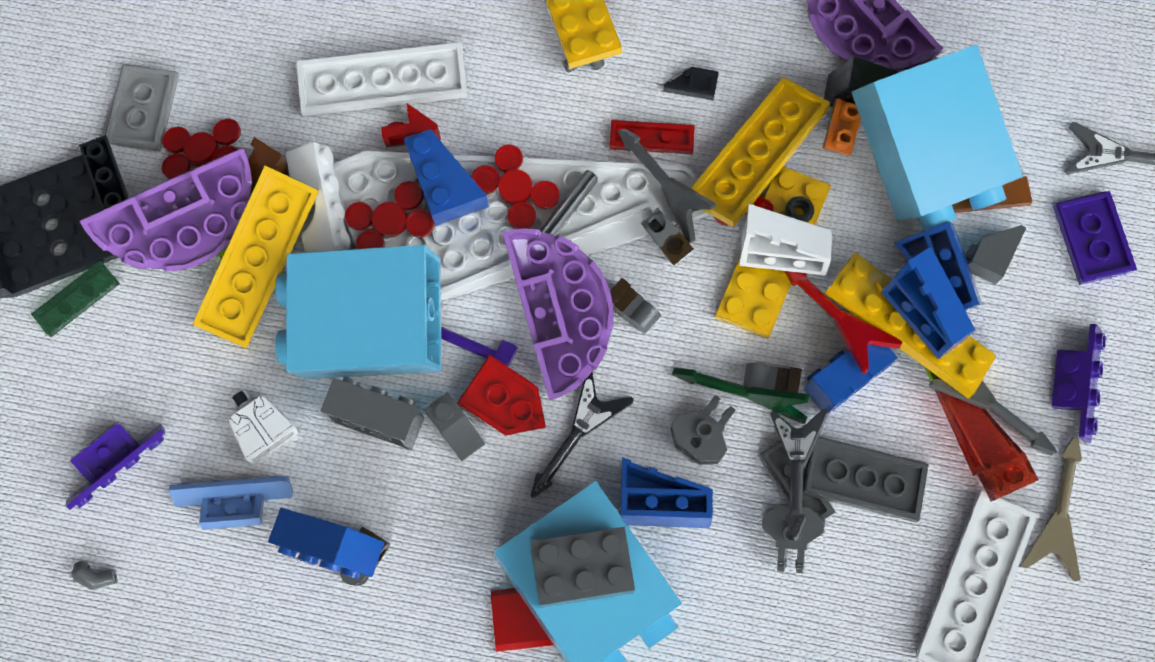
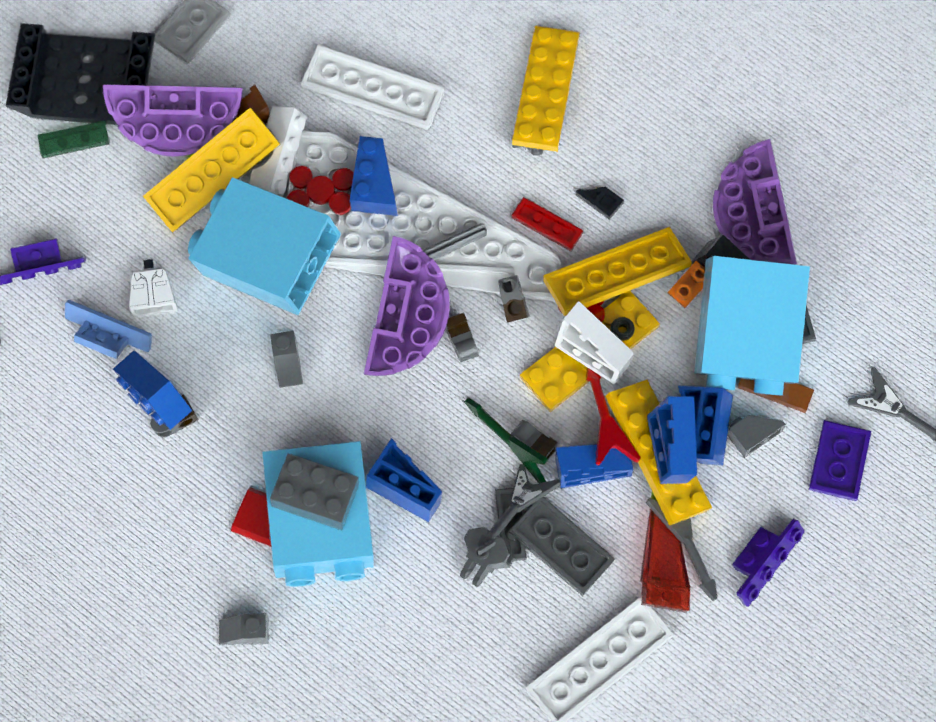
camera: 30 degrees right, 5 degrees down
red piece [161,118,241,179] -> none
dark grey brick [320,377,424,450] -> none
red slope [381,103,441,148] -> none
dark purple piece [441,327,518,366] -> none
red tile [457,354,546,436] -> none
red piece [471,144,560,229] -> none
piece [531,372,634,498] -> none
dark grey piece [618,128,716,243] -> none
dark grey hinge [670,395,736,465] -> none
dark tan piece [1021,436,1082,581] -> none

